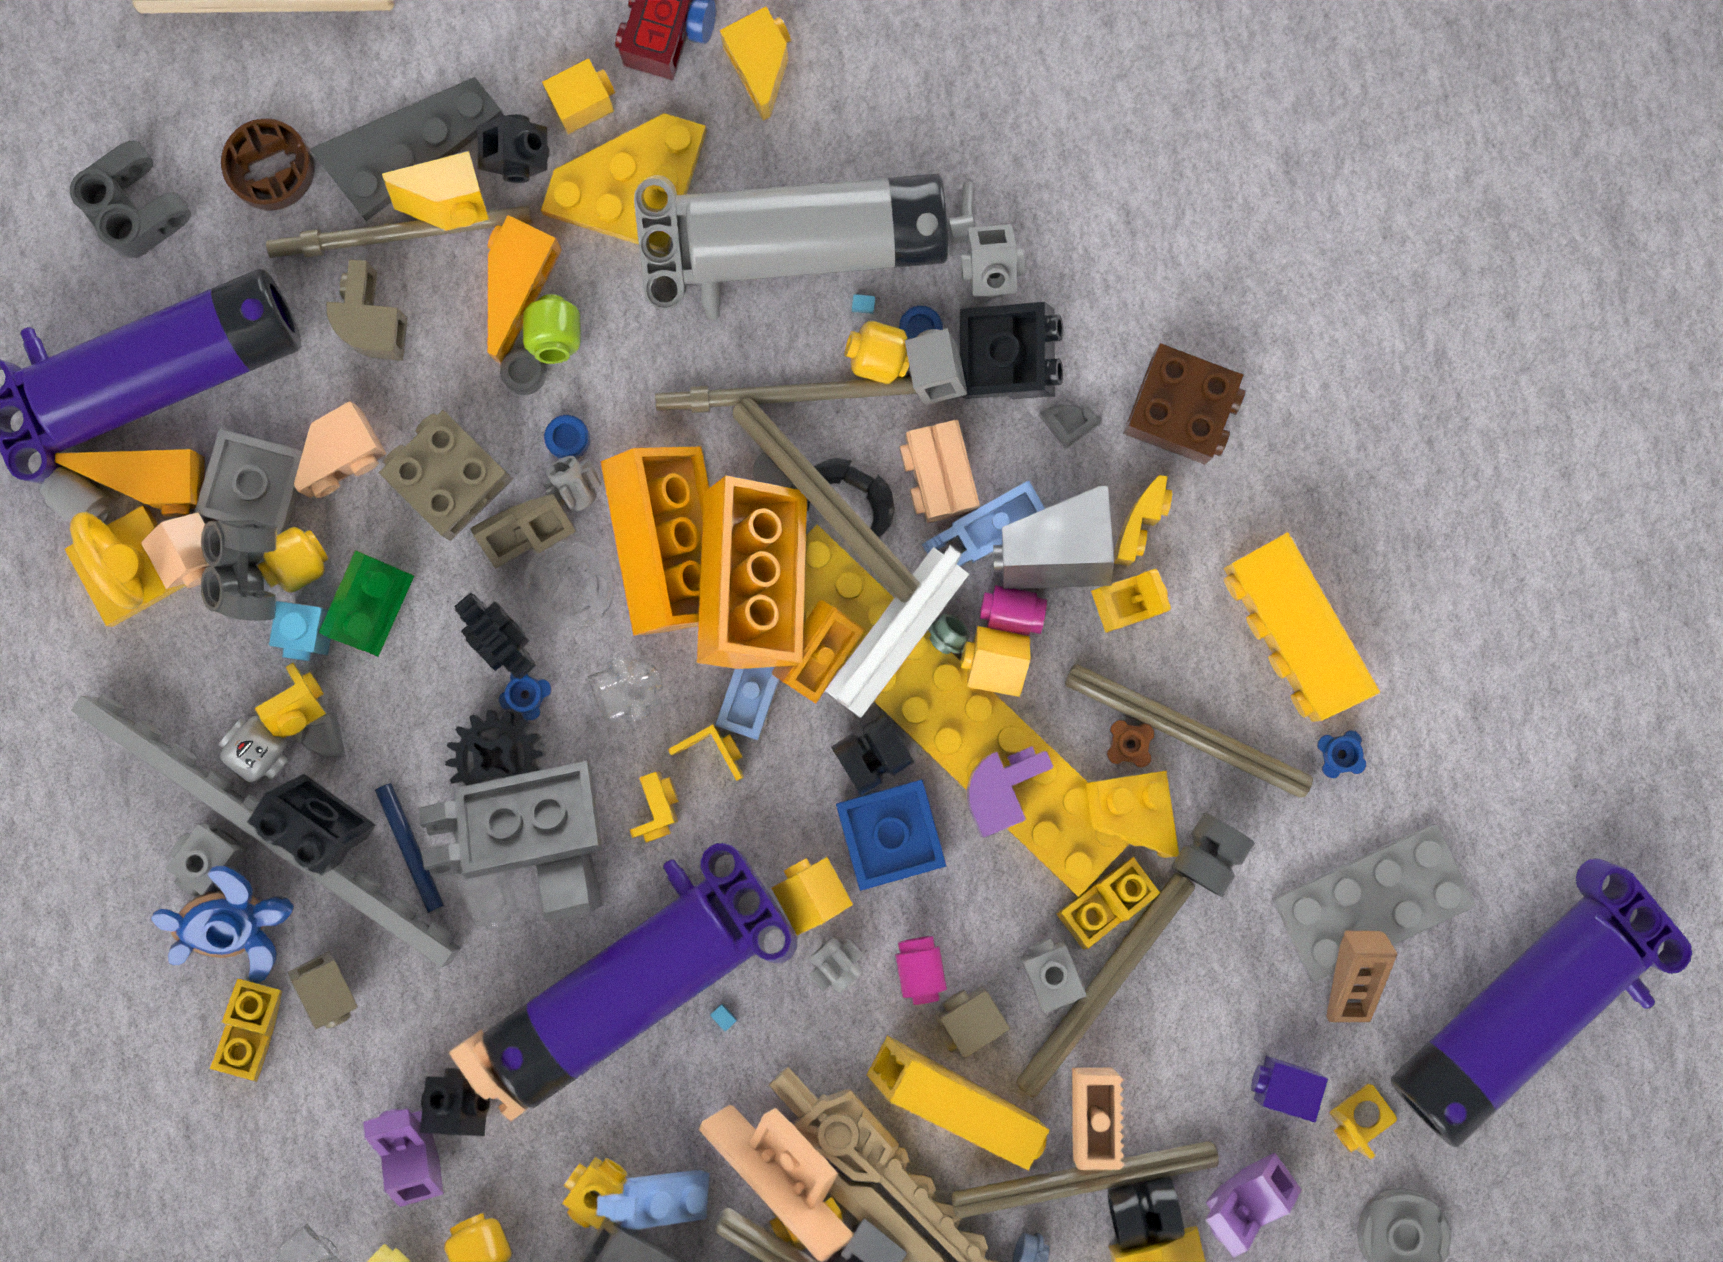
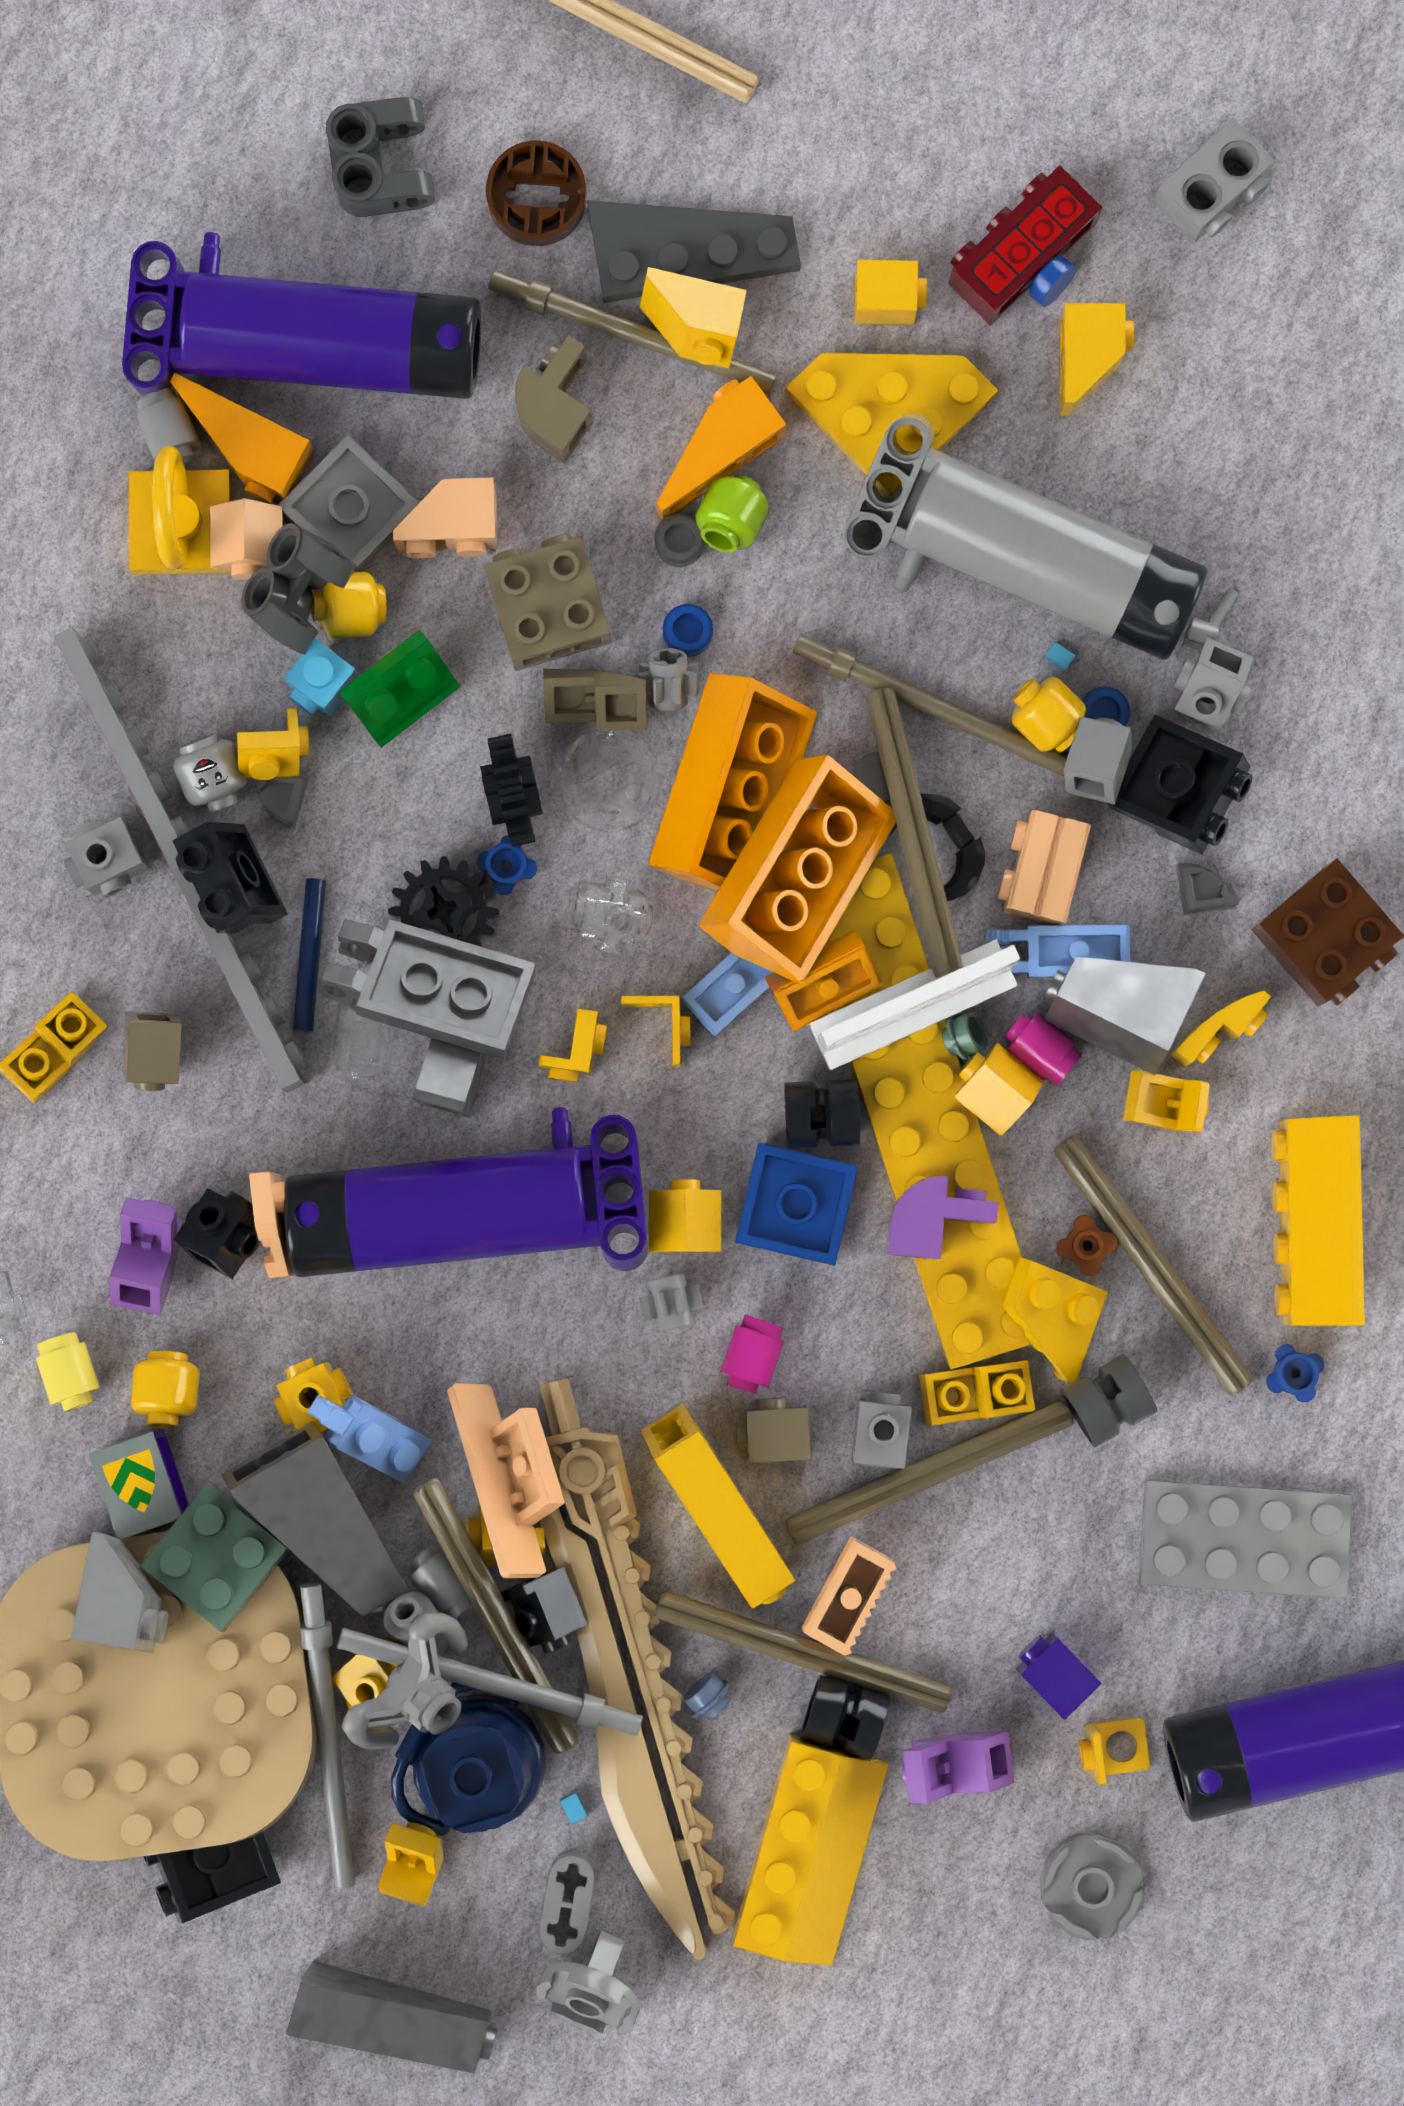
camera: 30 degrees right, 0 degrees up
animal [151,866,294,983] -> none
black brick [478,114,549,183] -> none
medium azure piece [710,1004,737,1032] -> none
medium nougat slope [1326,931,1398,1022] -> none

